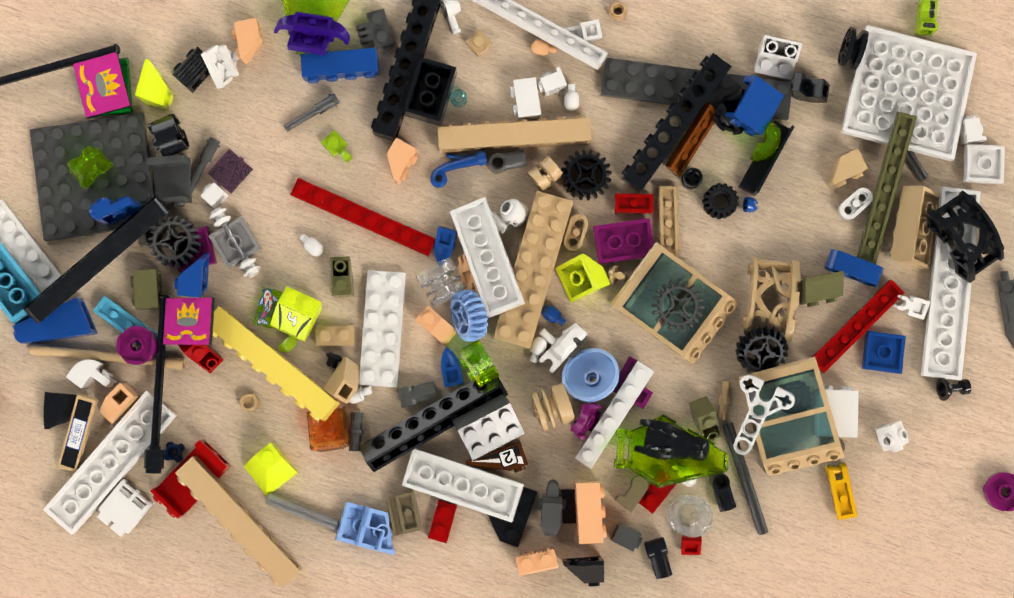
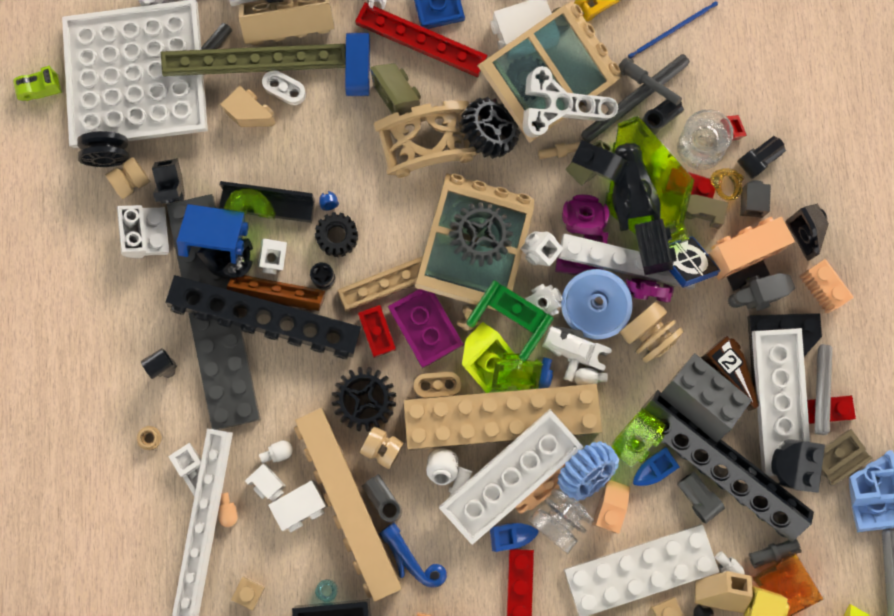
camera: 115 degrees left, 5 degrees down
none -> tan wheel [105,157,151,199]
none -> black piece [141,348,177,379]
none -> white brick [258,239,287,275]
none -> green plate [466,280,554,361]
none -> clear neon green cylinder [492,353,542,391]
none -> white brick [520,231,564,266]
none -> white brick [525,284,563,316]
none -> magenta plate [562,194,610,235]
none -> black brick [571,140,630,184]
none -> dark grey pin [619,58,682,105]
none -> blue piece [628,1,718,59]
none -> black brick [634,219,677,275]
none -> tile [669,236,721,288]
none -> clear yellow piece [710,168,745,201]
none -> black slope [771,439,825,493]
none -> light grey axle [815,344,832,435]

